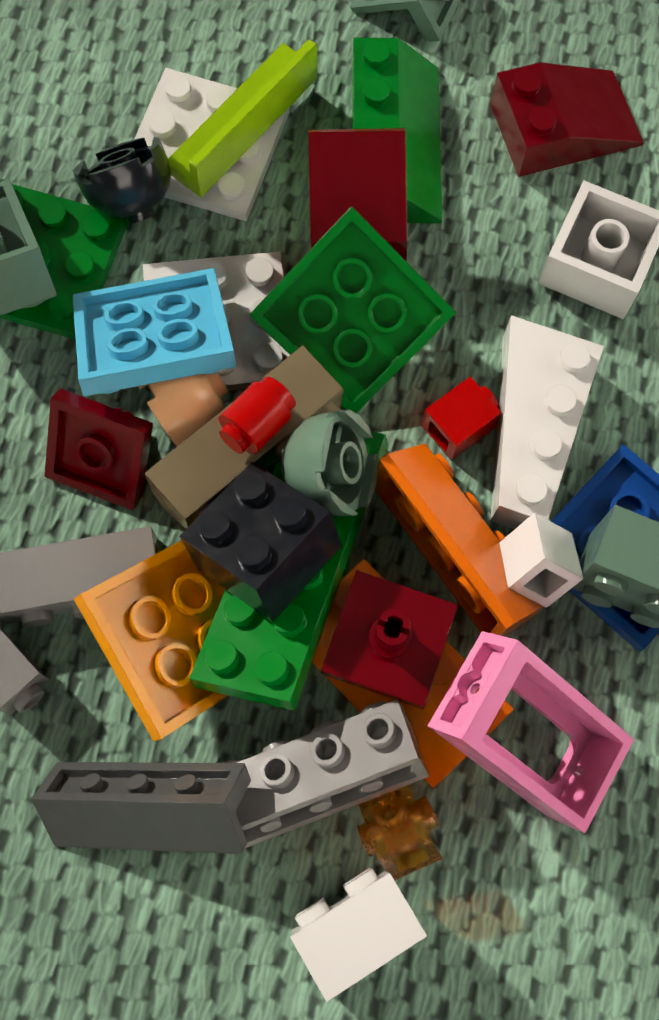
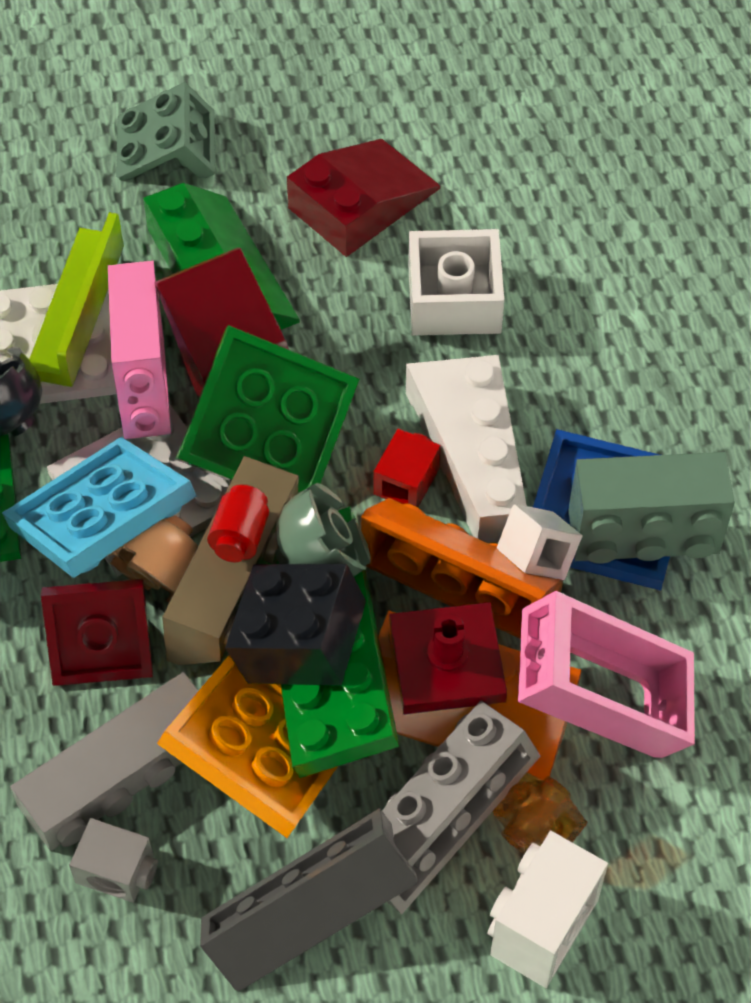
camera: 25 degrees left, 15 degrees down
none -> bright pink piece [108,261,172,439]

